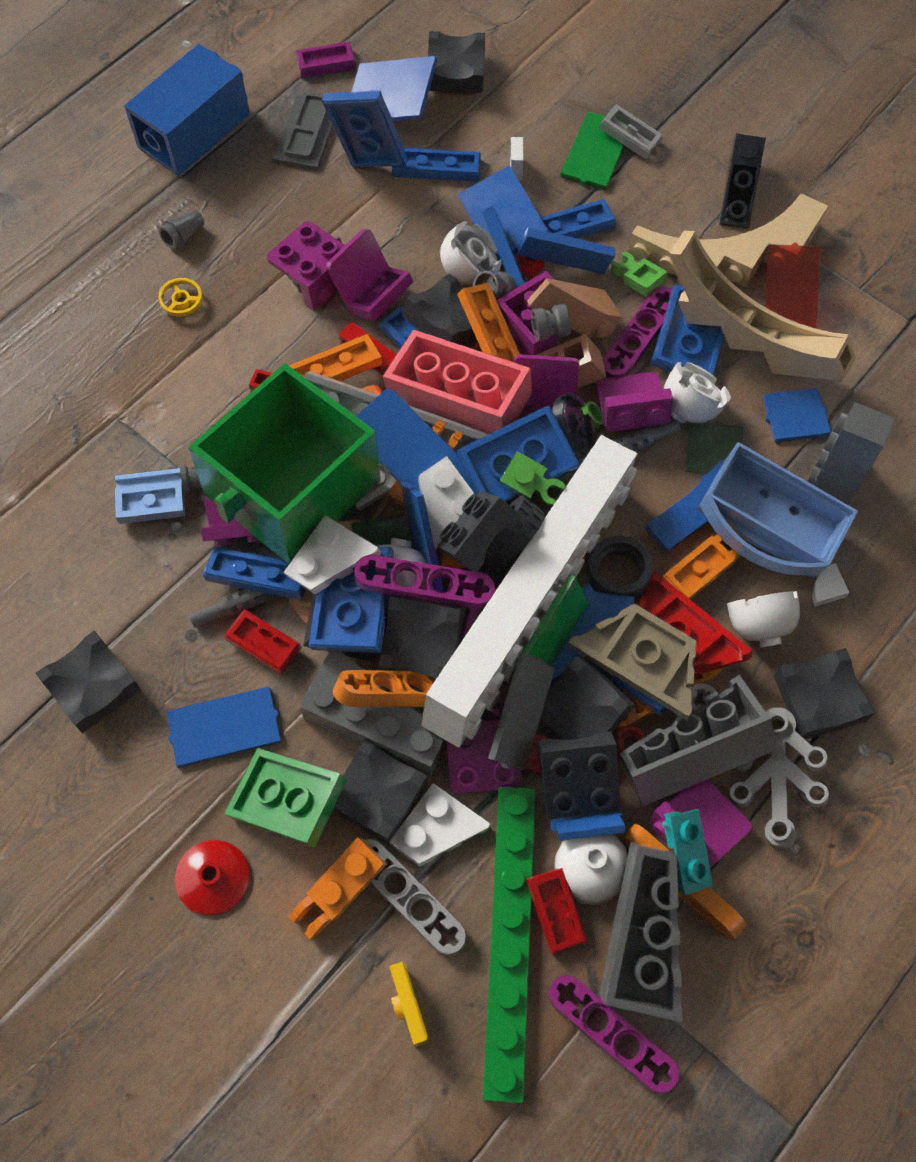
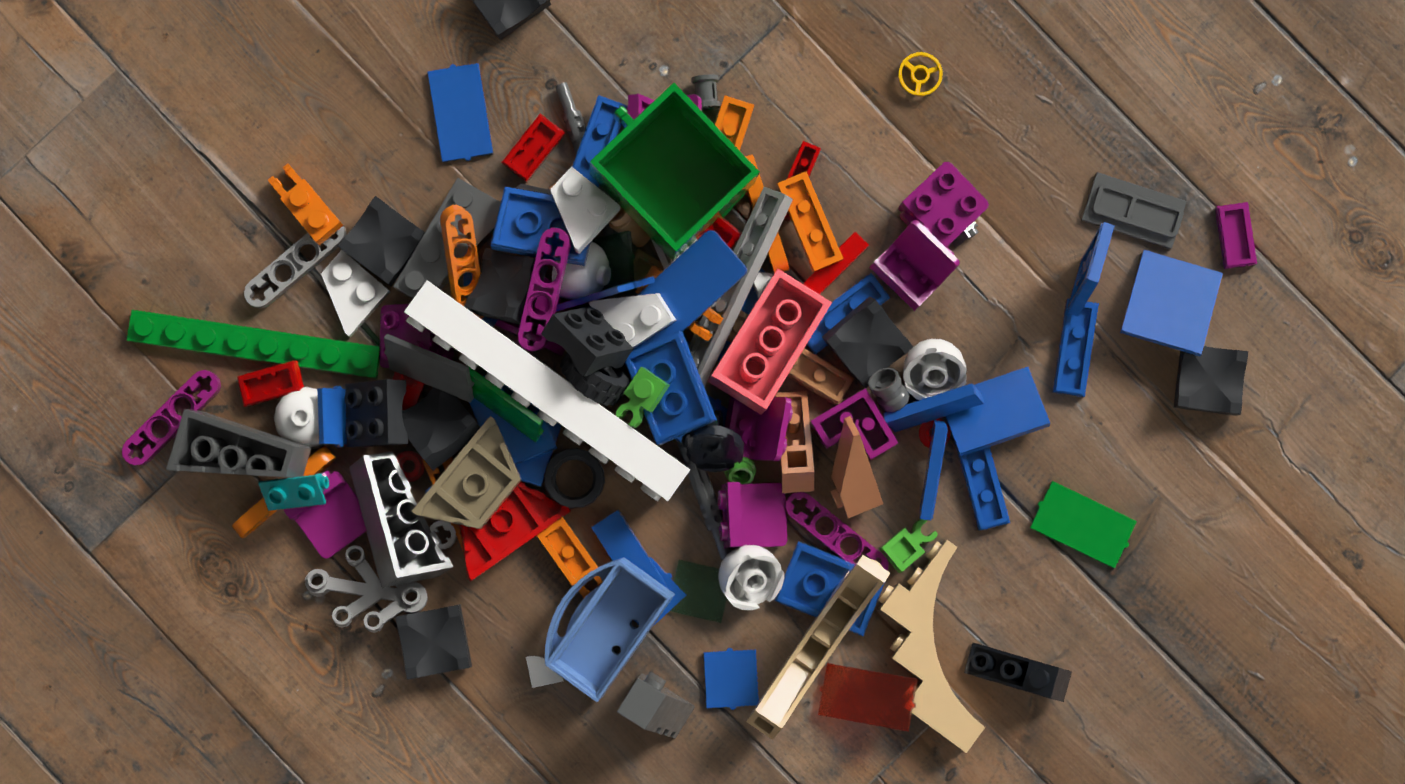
camera: 100 degrees right, 20 degrees up
light blue plate [115,468,185,524] -> none
blue brick [124,44,250,176] -> none
dark grey cone [159,210,205,249] -> none
red dish [175,840,250,915] -> none
plate [224,748,347,848] -> none
yellow plate [389,962,429,1047] -> none
orange plate [457,283,520,363] -> none
white tile [510,137,523,181] -> none
dark grey wheel [531,303,571,342] -> none
light grey tile [599,104,664,160] -> none
white cylinder [727,591,800,647] -> none

